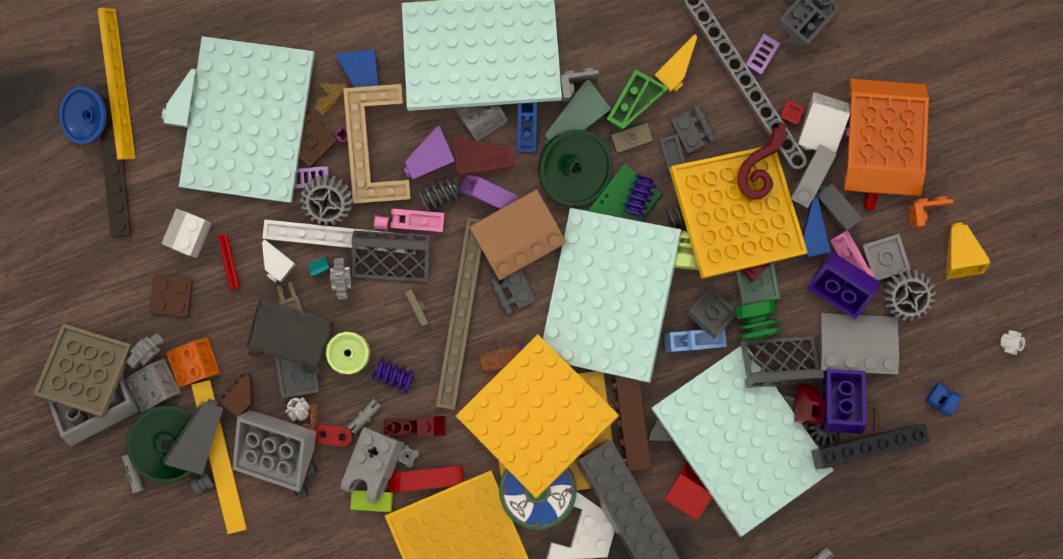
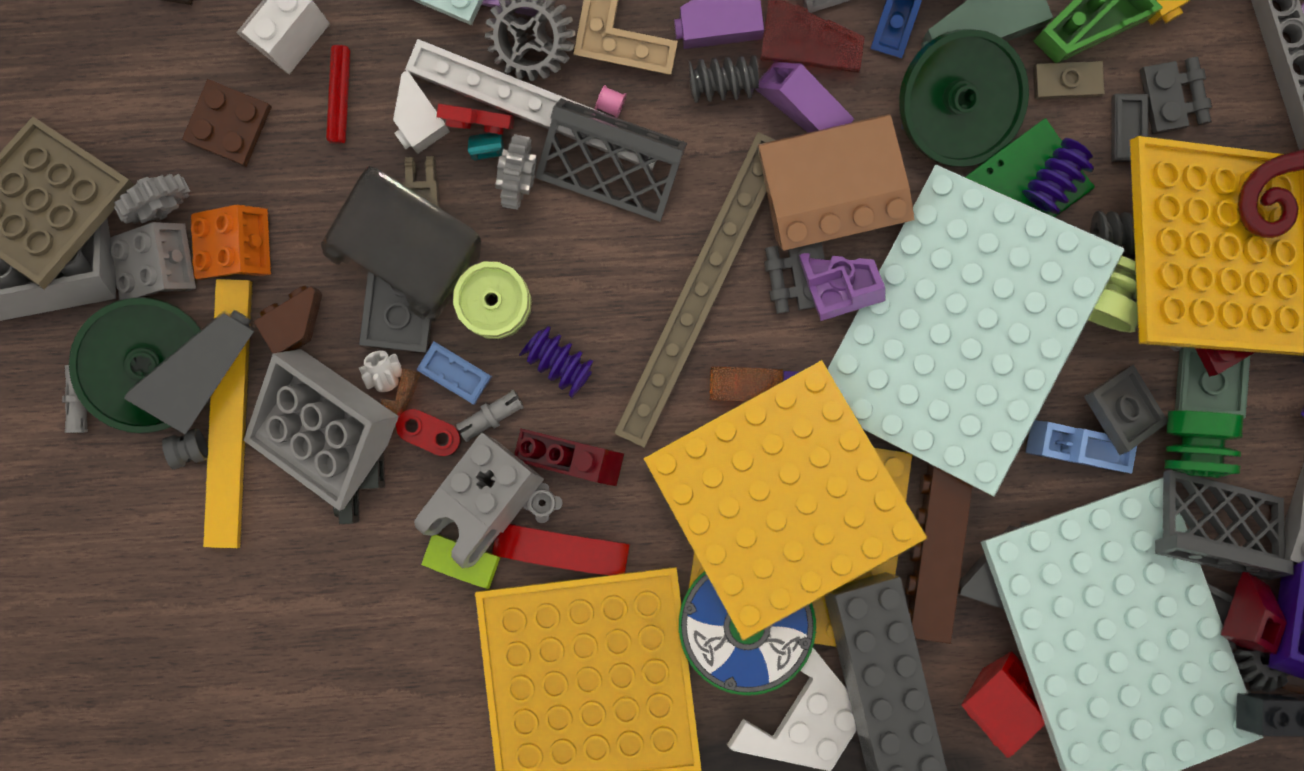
camera: 20 degrees right, 0 degrees up
bright pink plate [390,209,445,232] -> none
dark tan plate [405,289,429,327] -> none
none -> medium blue plate [416,341,492,405]
none -> red plate [436,104,515,135]
none -> medium lavender slope [799,253,885,321]

